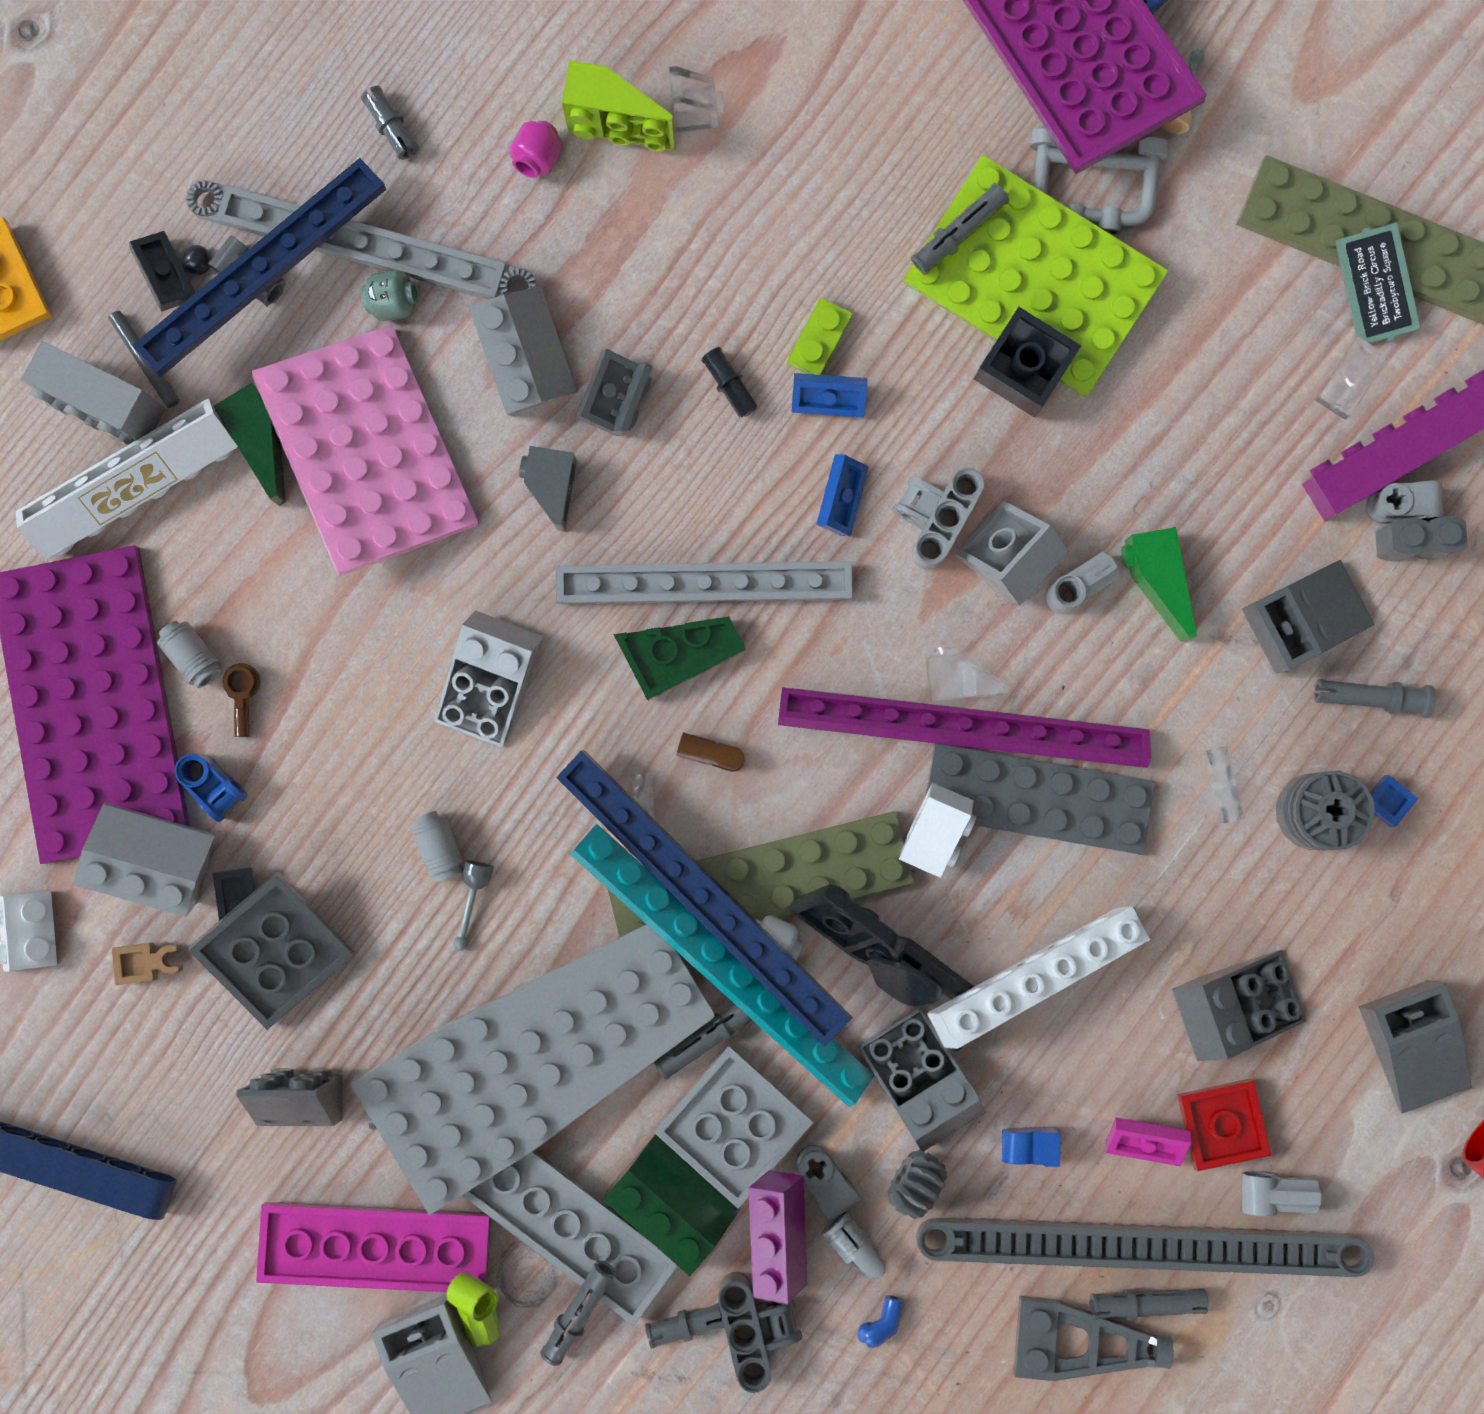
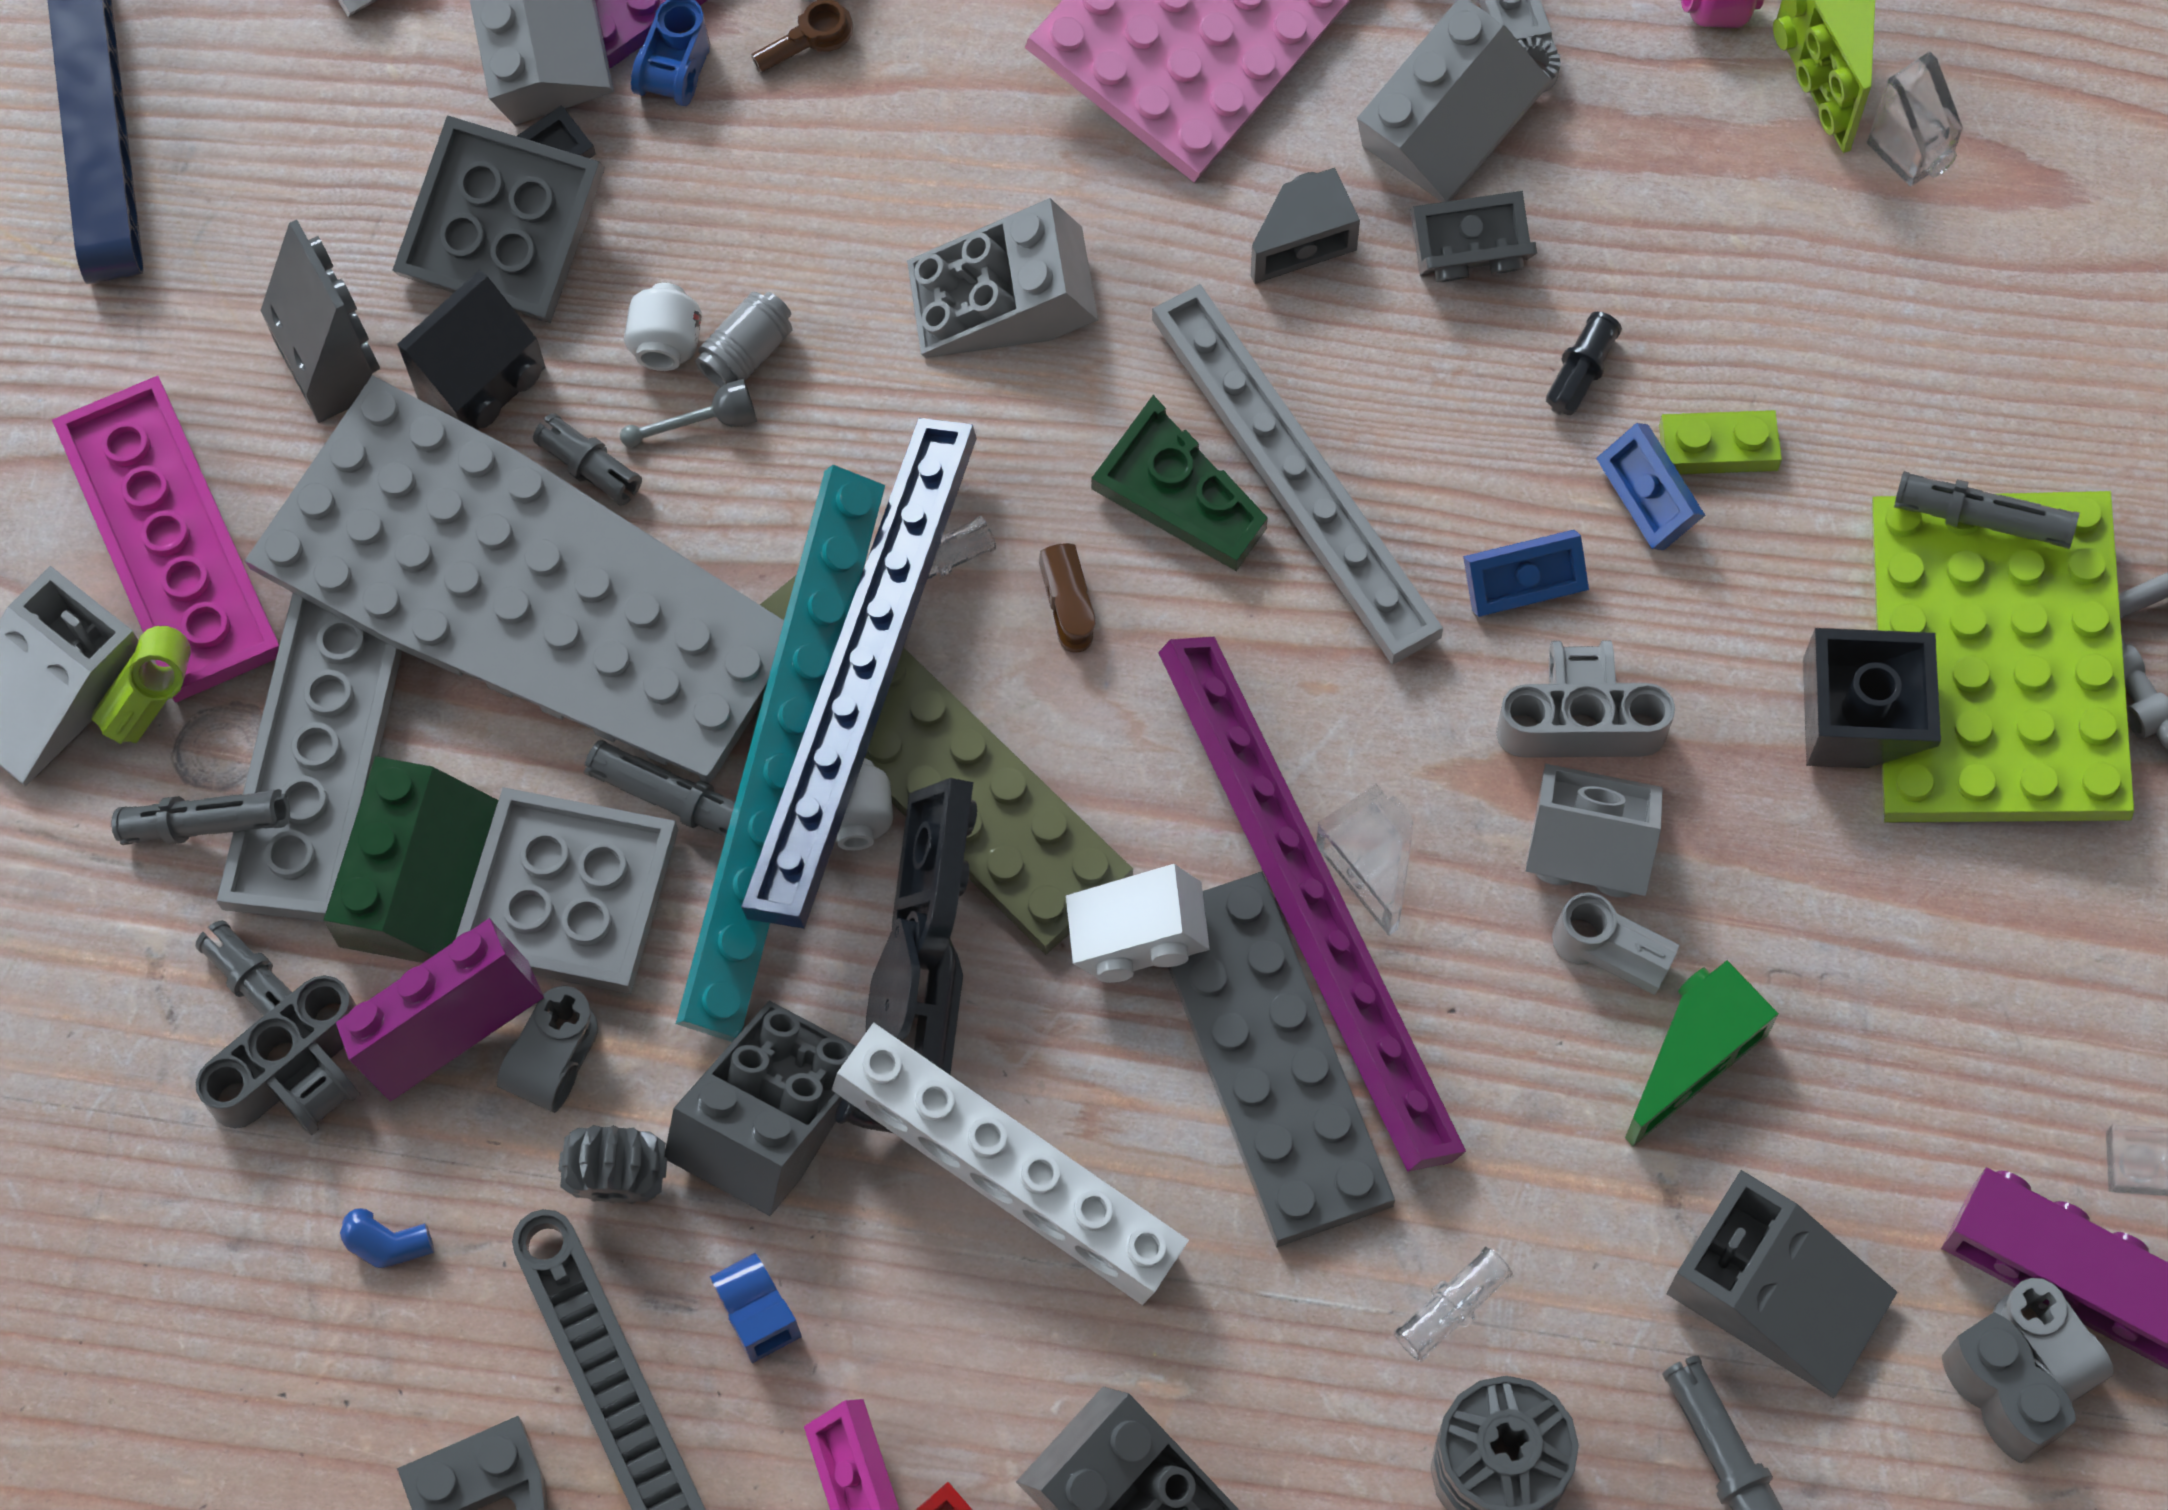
camera: 65 degrees right, 20 degrees down
medium nougat plate [112,942,183,986] -> none
light grey hinge [821,1211,886,1280] -> none
none -> black slope [397,270,546,430]
none -> dark grey pin [533,413,642,506]
none -> white head [624,283,702,371]

